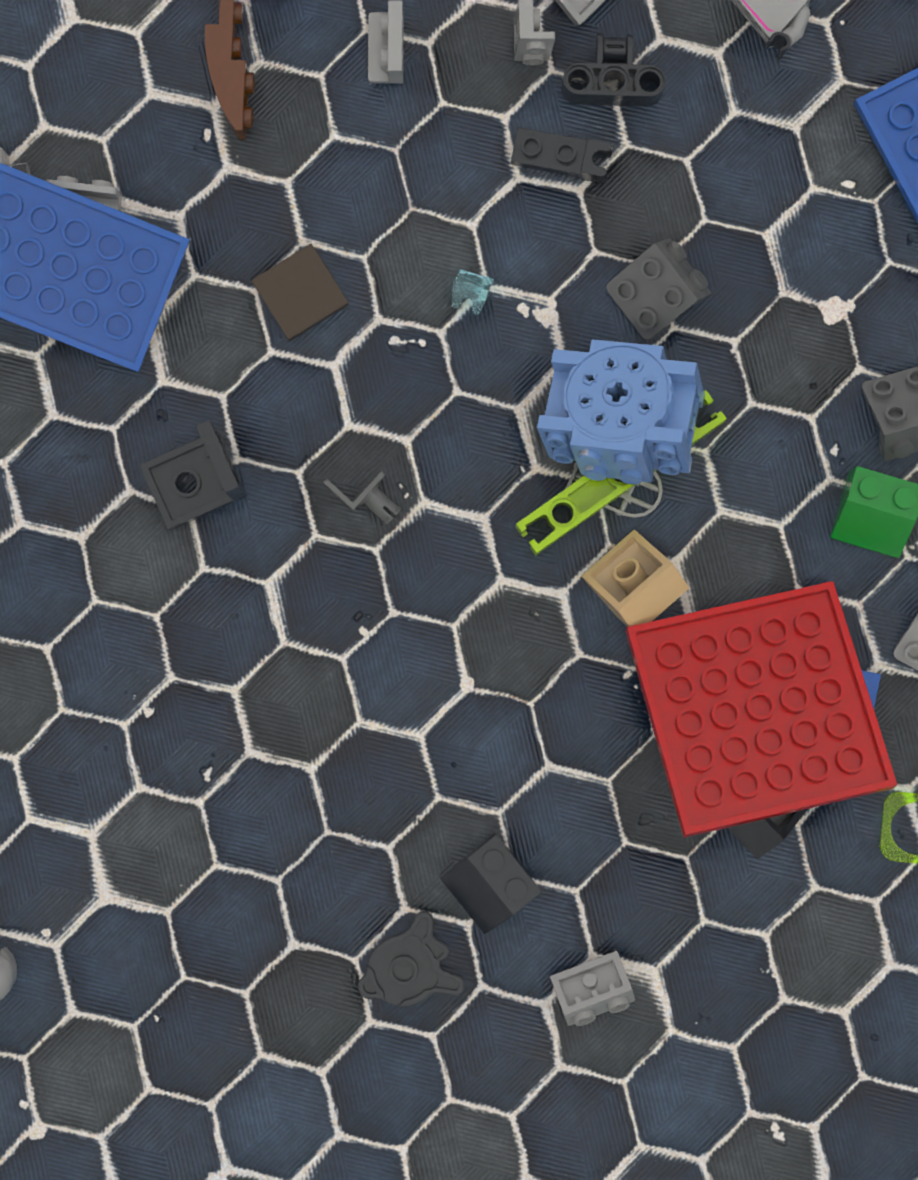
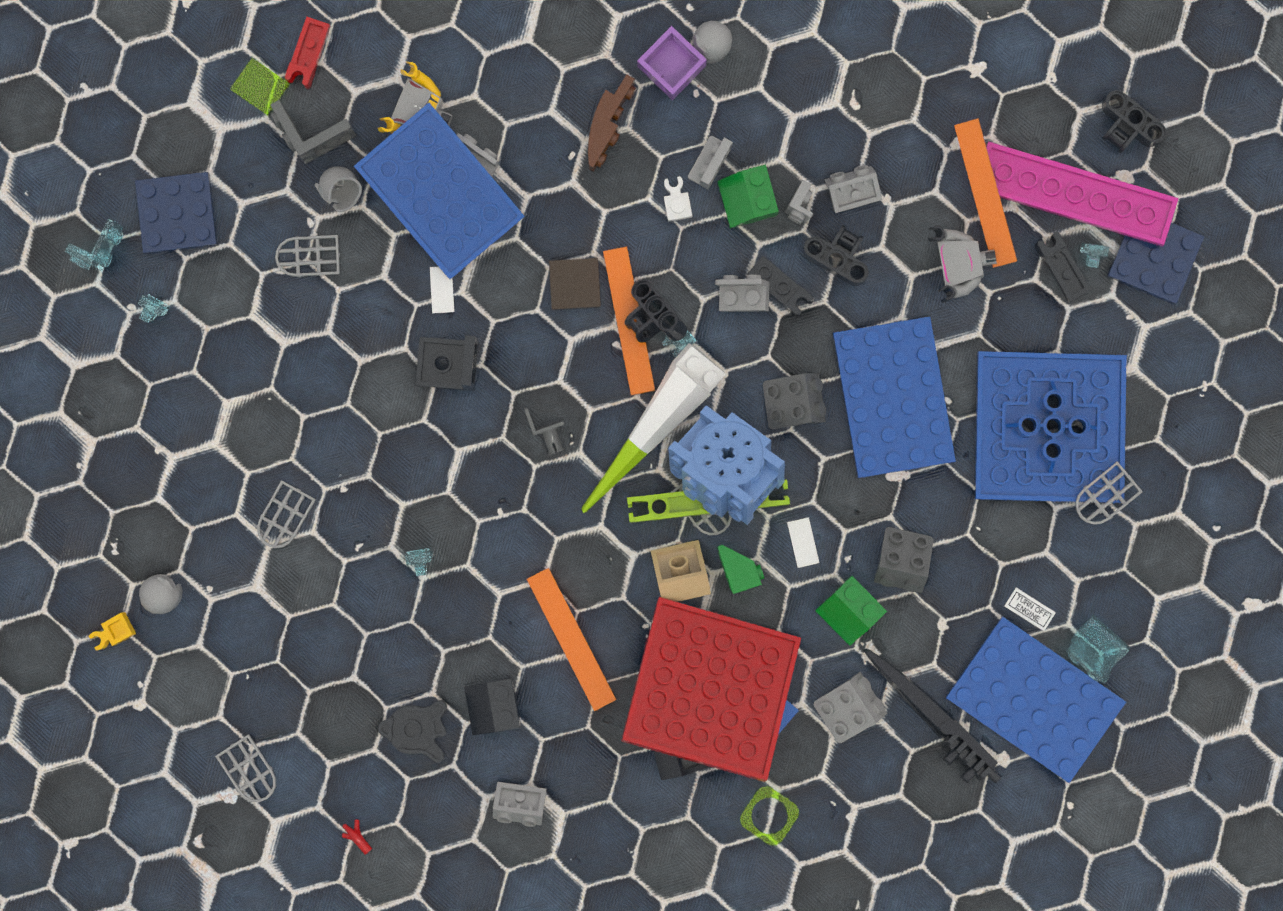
camera: 30 degrees right, 0 degrees up
none -> light grey window [215,734,276,802]
none -> light grey window [257,480,316,548]
none -> red bar [342,819,372,855]
none -> clear light blue tile [405,548,433,576]
none -> white sticker [430,267,454,313]
none -> orange tile [527,568,616,711]
none -> white plate [582,343,726,513]
none -> orange tile [603,247,655,396]
none -> black piece [625,279,687,343]
none -> white plate [664,176,692,222]
none -> light grey bracket [715,275,769,312]
none -> green slope [716,545,764,594]
none -> green slope [717,164,779,229]
none -> white sticker [787,517,819,568]
none -> blue plate [833,317,956,478]

